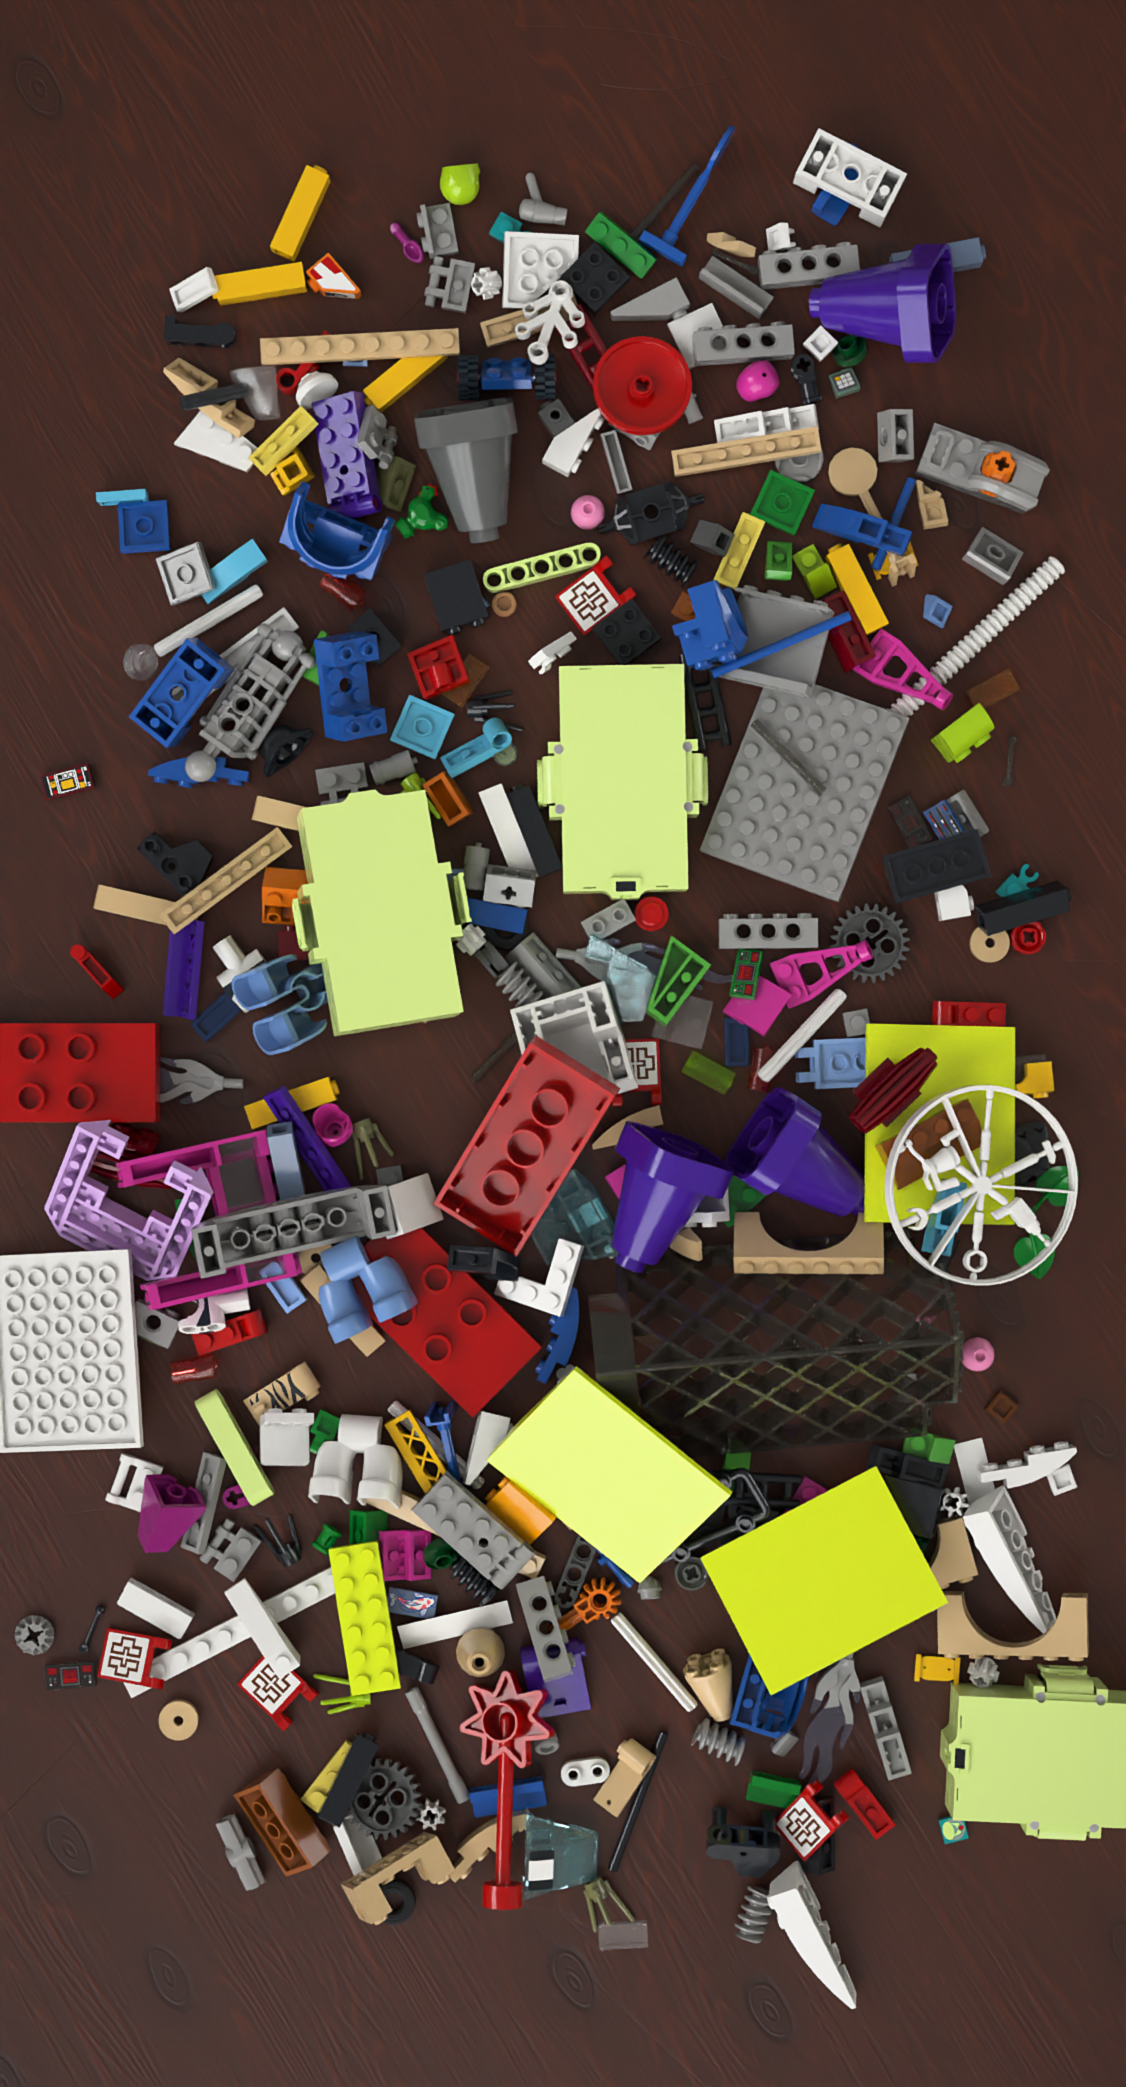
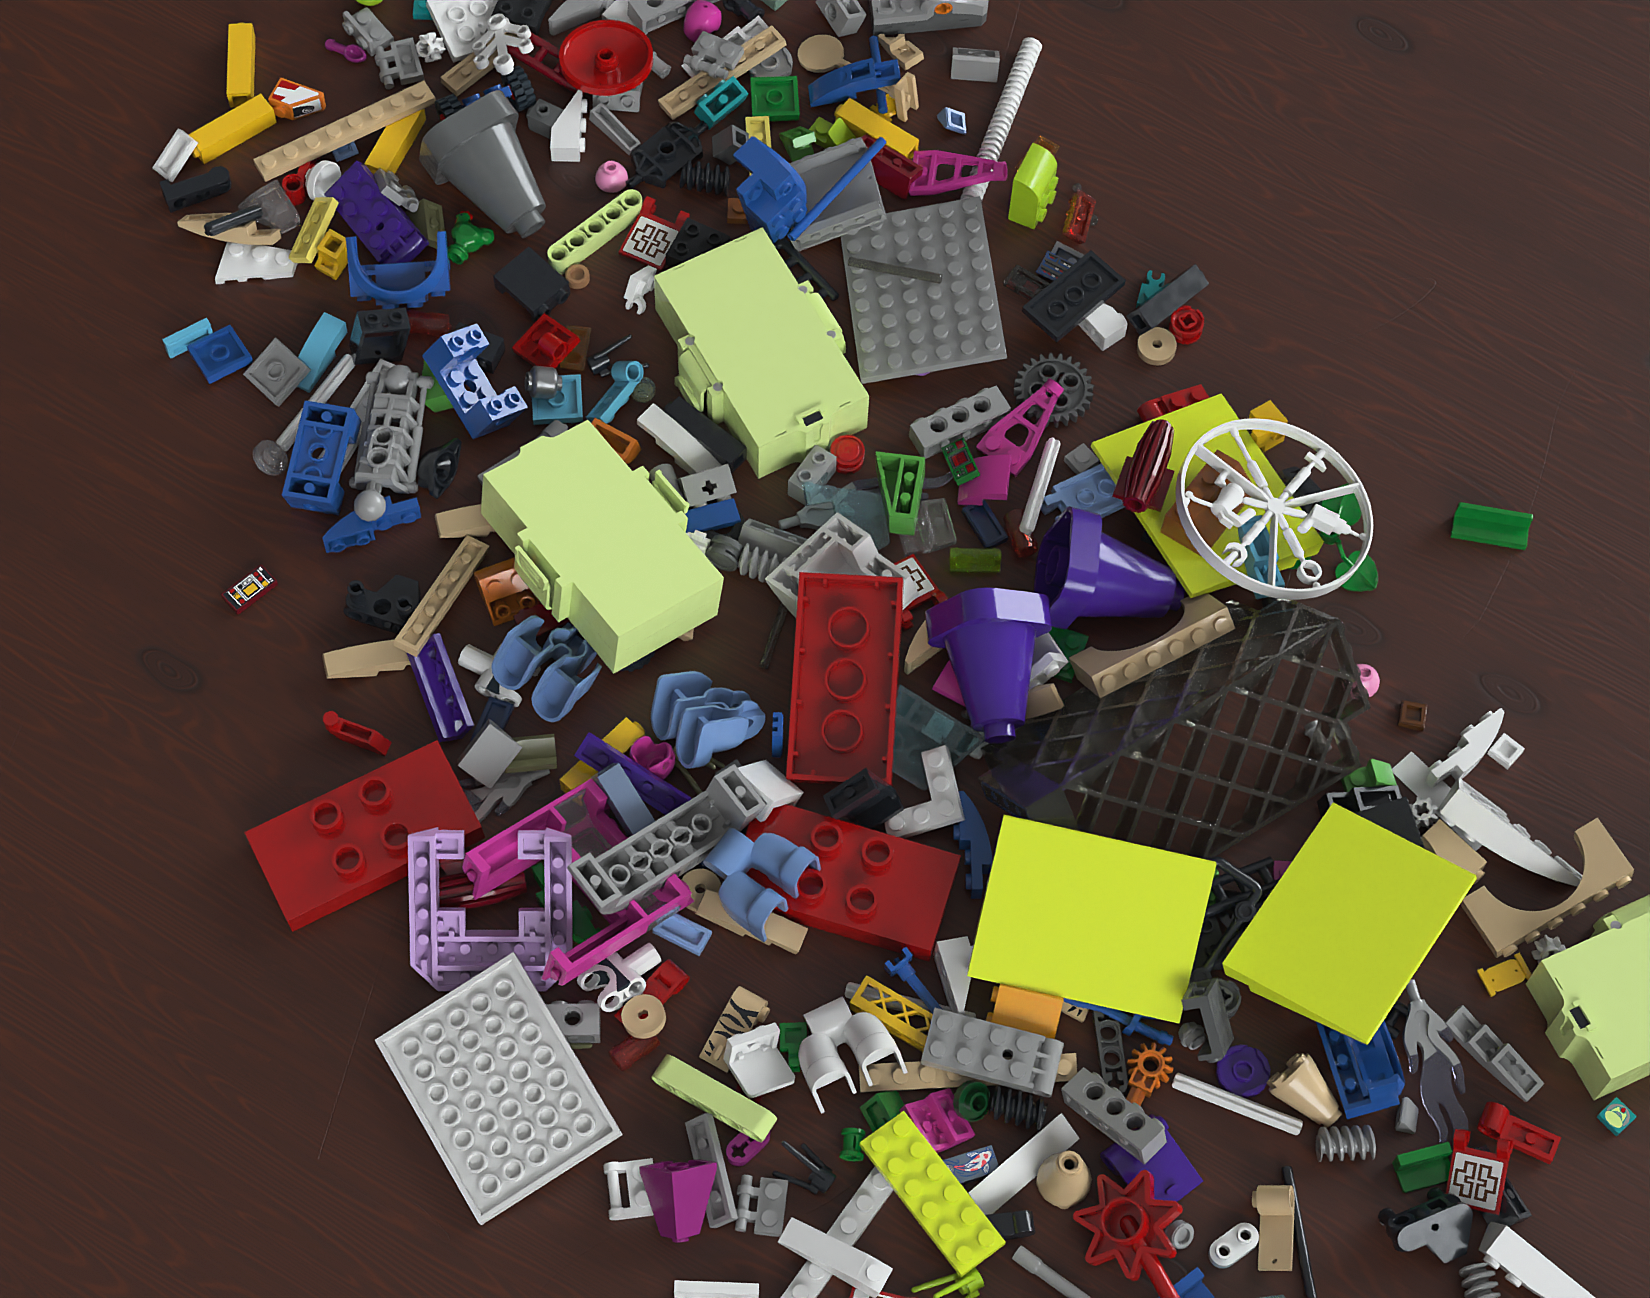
camera: 30 degrees left, 25 degrees down
none -> black window [349,308,411,365]
none -> light grey slope [457,719,522,789]
none -> olive panel [505,734,557,773]
none -> flat silver head [525,366,562,399]
none -> tan piece [621,994,666,1039]
none -> medium blue piece [651,671,765,768]
none -> light grey plate [684,31,744,80]
none -> teal brick [694,76,749,130]
none -> blue tile [772,712,783,757]
none -> clear red plate [1062,190,1096,244]
none -> dark grey panel [1181,978,1234,1063]
none -> dark purple tile [1215,1044,1271,1099]

